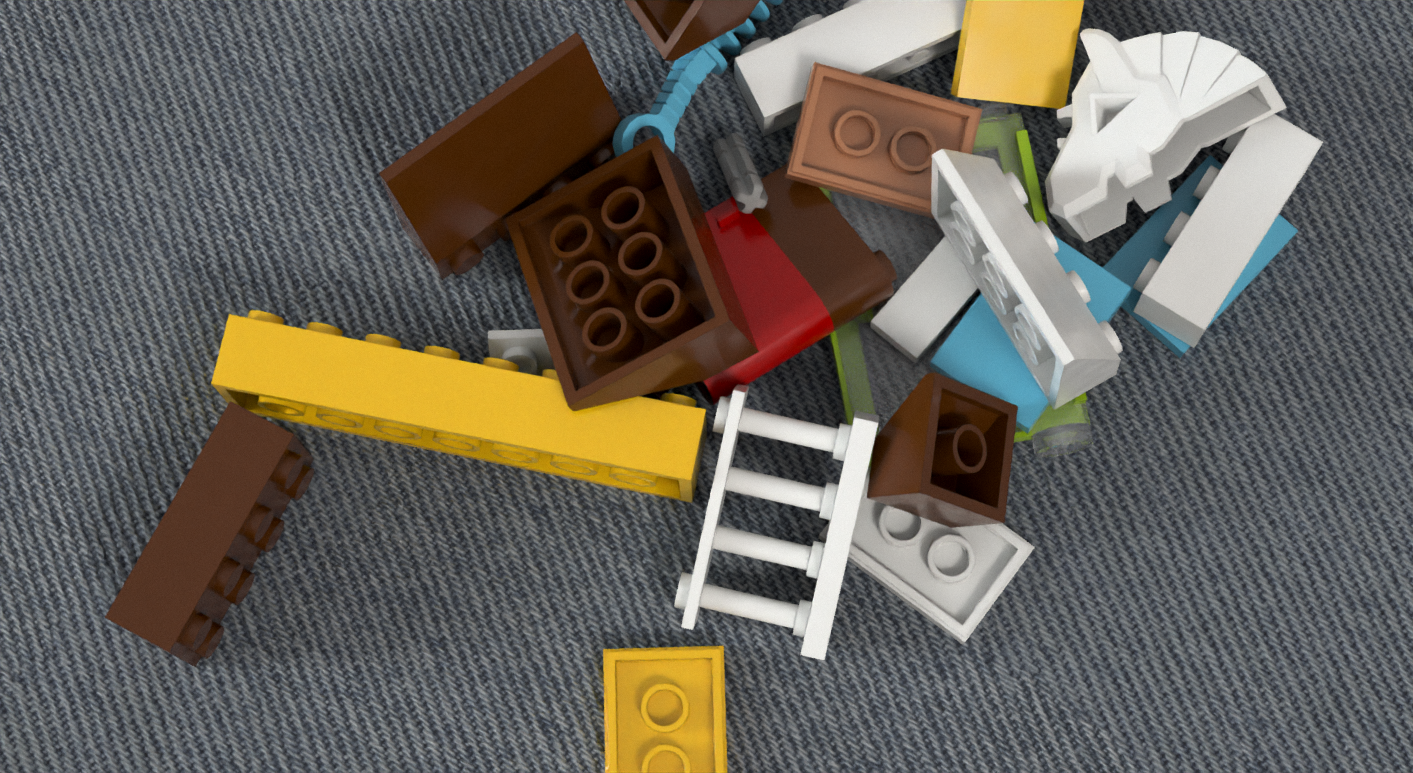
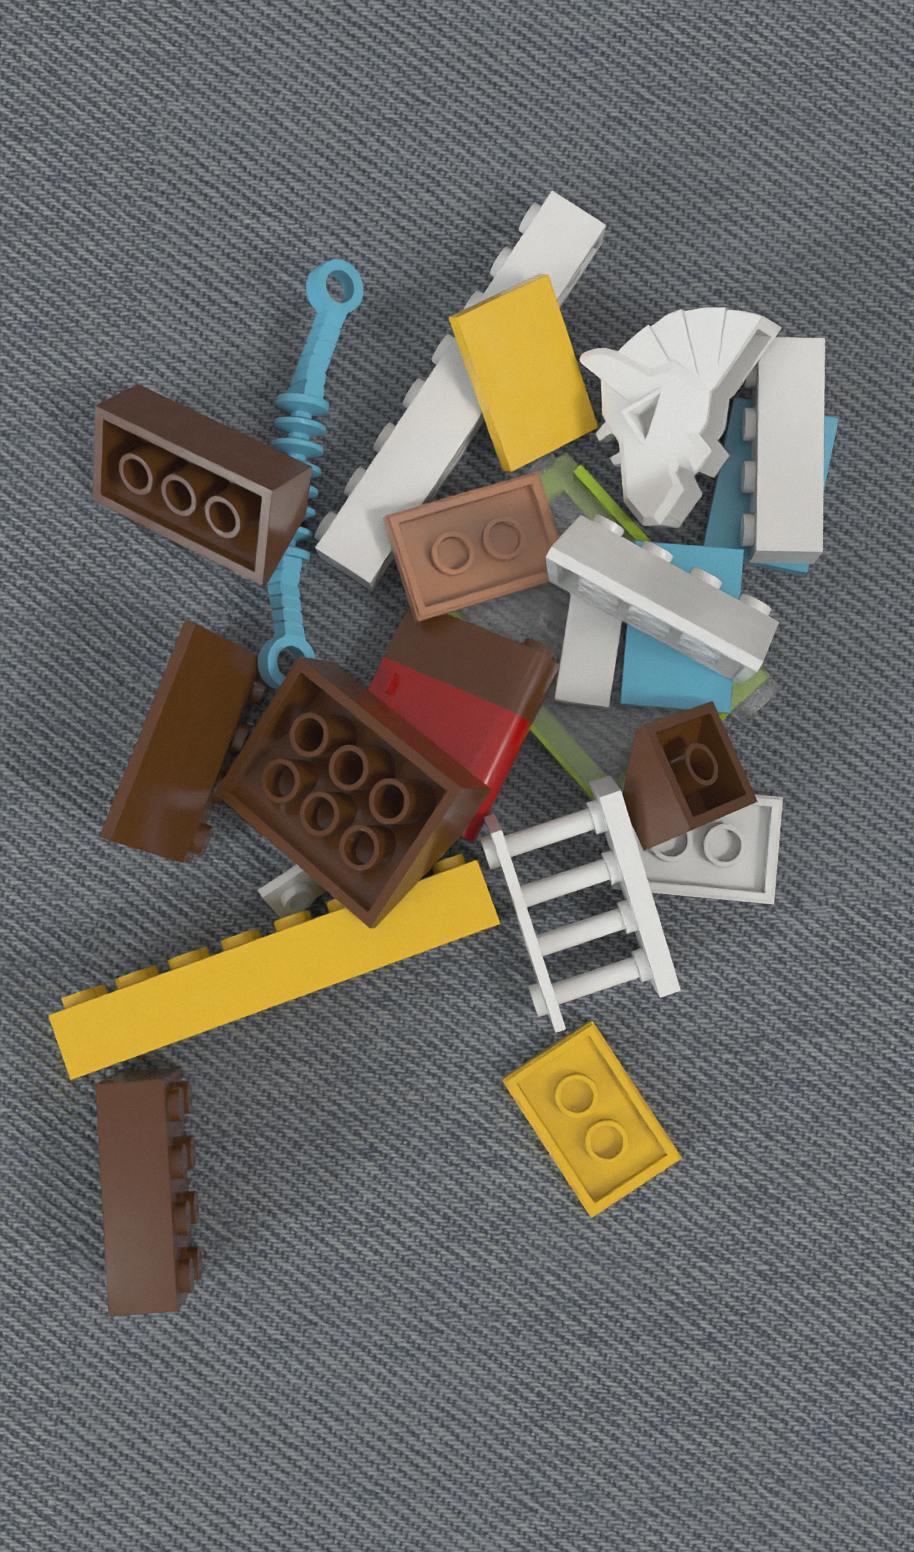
camera: 35 degrees left, 10 degrees up
light grey axle [713,133,768,214] -> none

